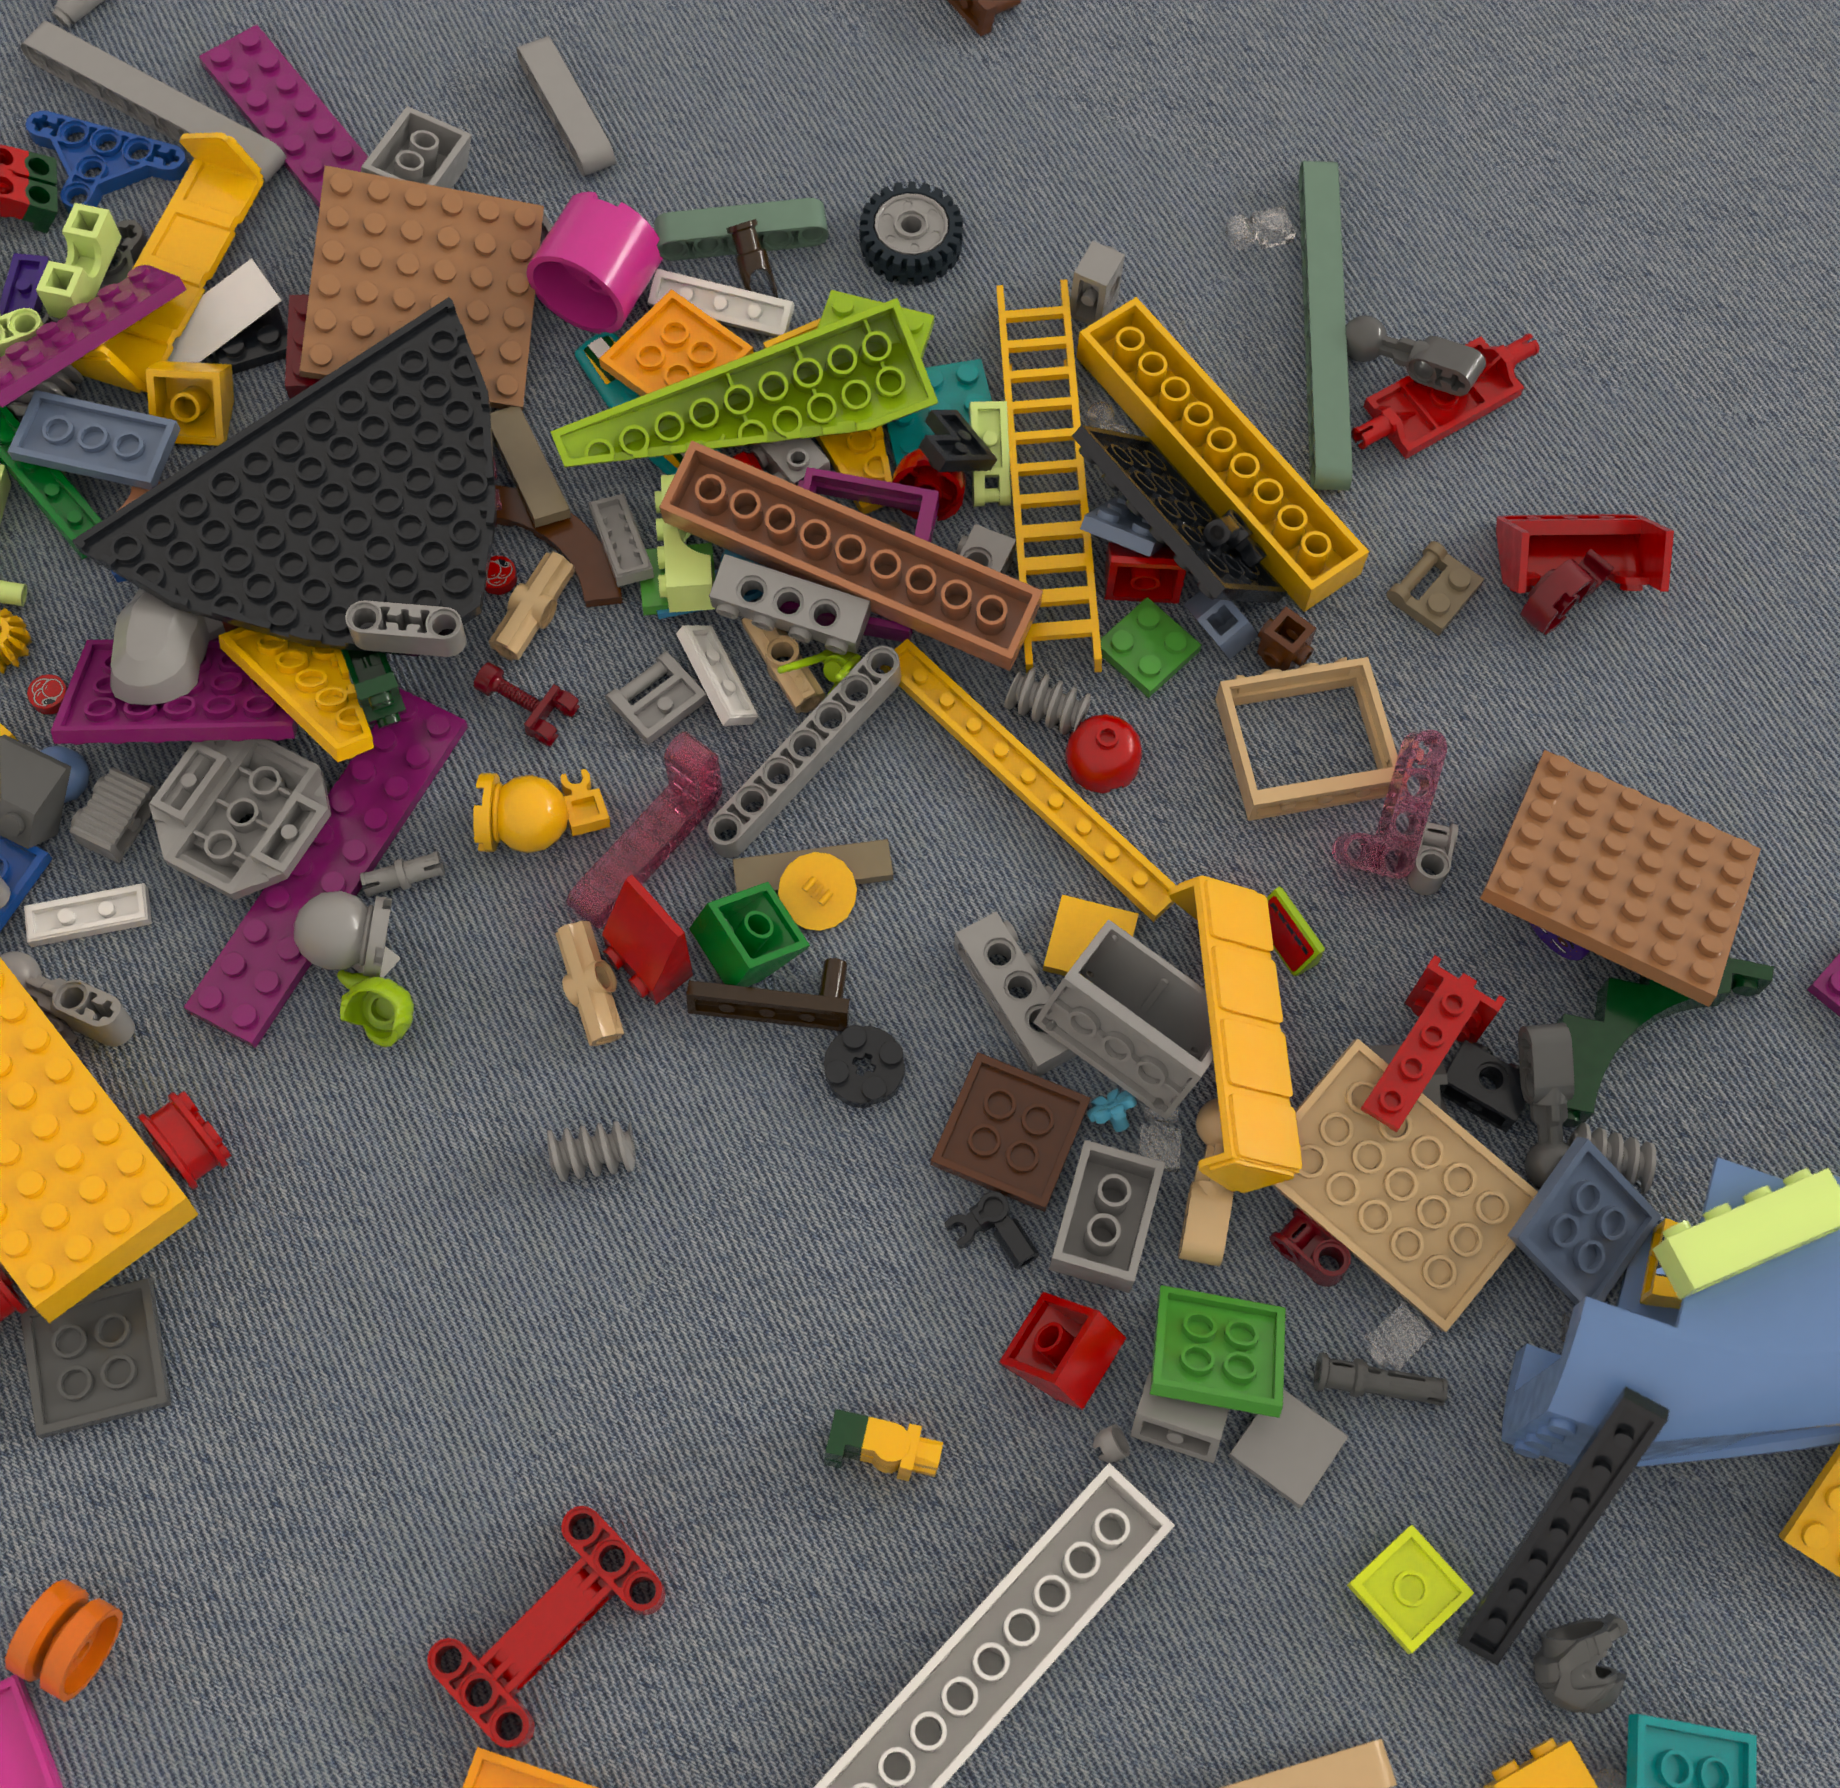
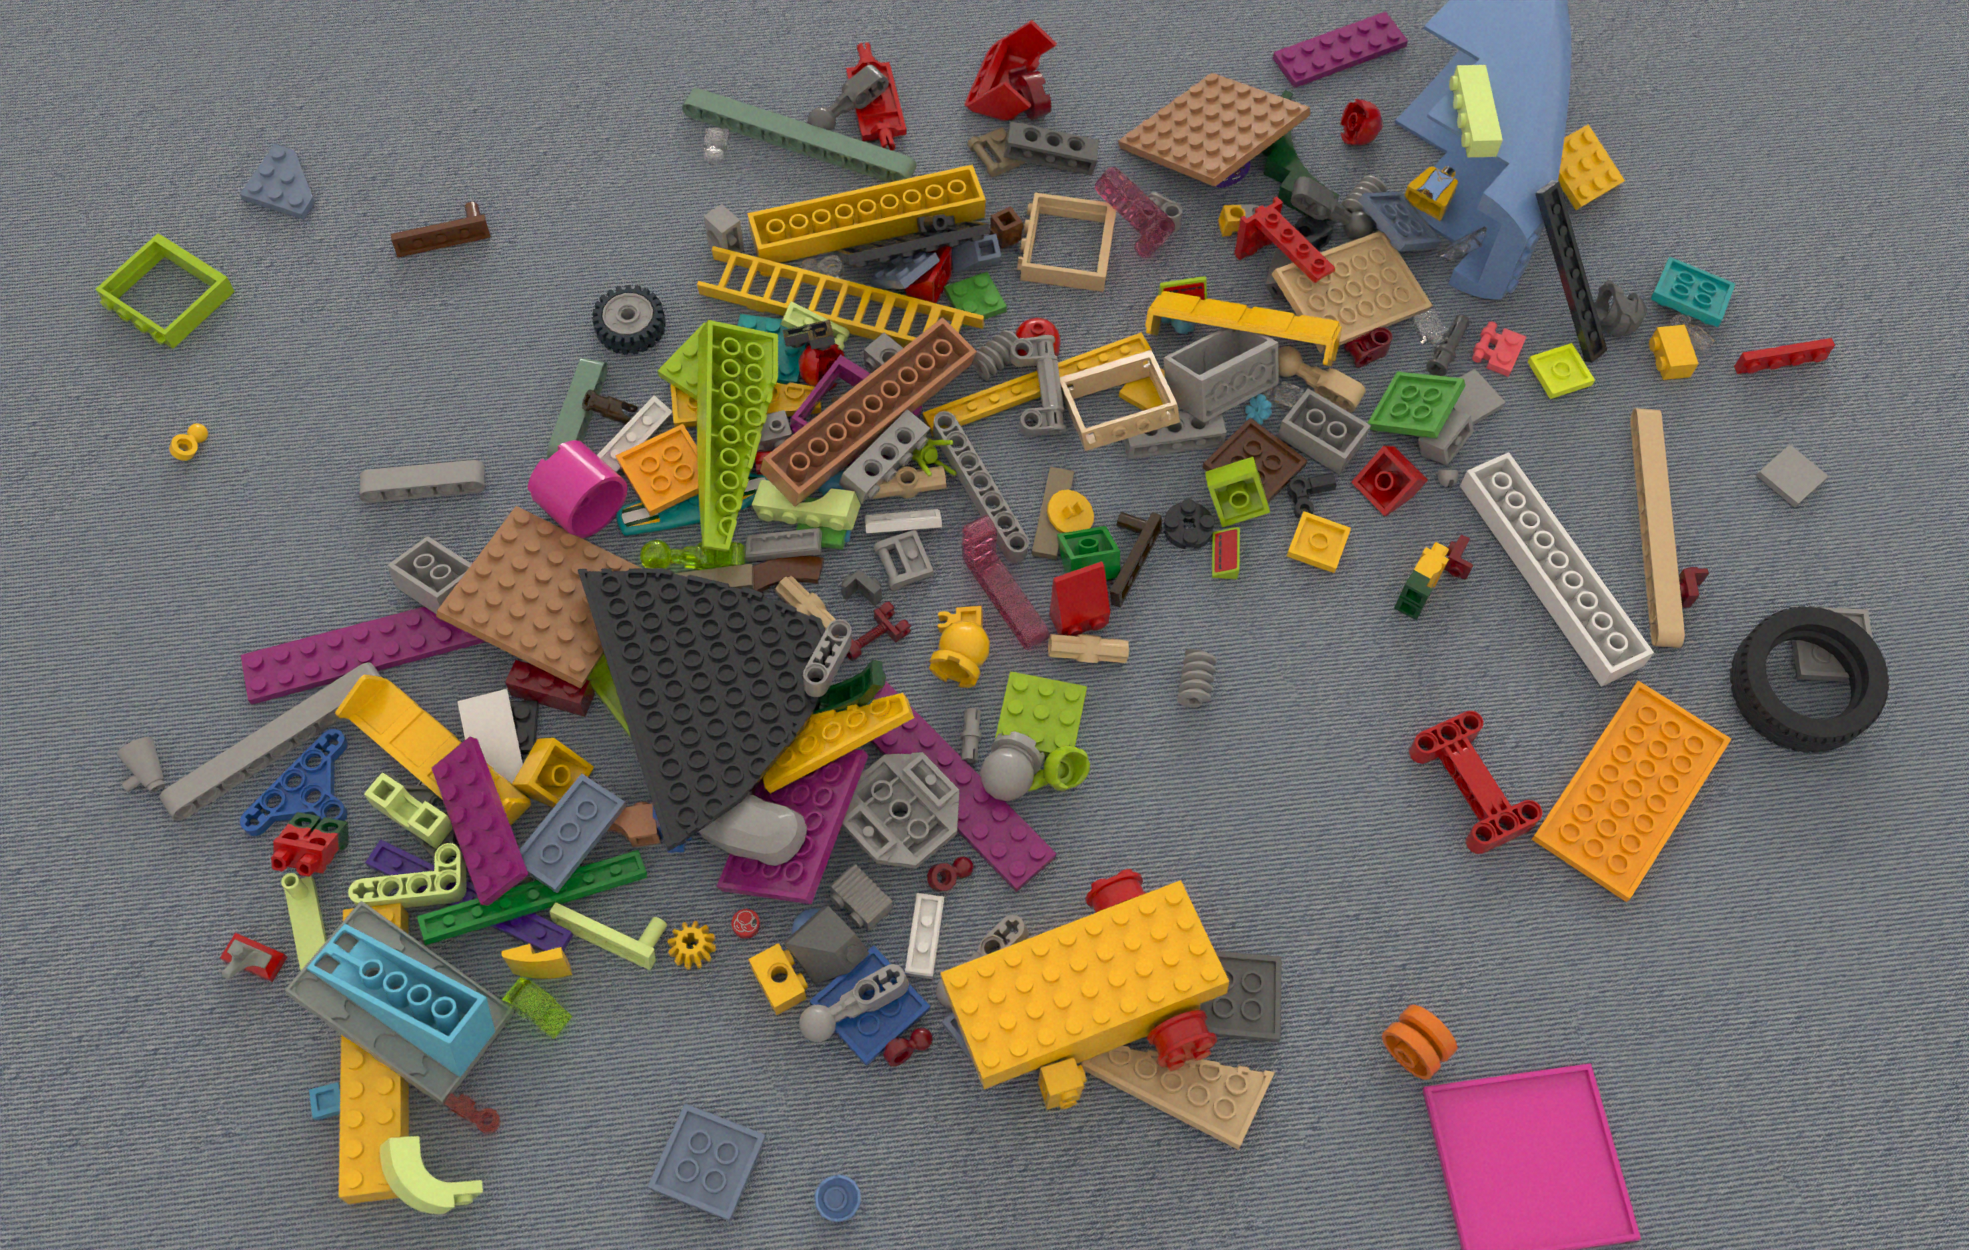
camera: 70 degrees left, 5 degrees down
none -> clear neon green beam [640,539,746,571]
none -> dark grey bracket [841,569,882,606]
none -> dark red plate [927,856,974,892]
none -> lime plate [995,671,1087,756]
none -> dark grey brick [1003,121,1099,175]
none -> light grey piece [1009,335,1067,437]
none -> tan window [1060,350,1180,451]
none -> lime slope [1205,457,1271,528]
none -> slope [1212,527,1240,579]
none -> yellow leg [1218,204,1259,236]
none -> yellow plate [1287,511,1351,573]
none -> red cylinder [1340,99,1383,146]
none -> dark red bracket [1444,534,1474,580]
none -> coral plate [1472,321,1526,377]

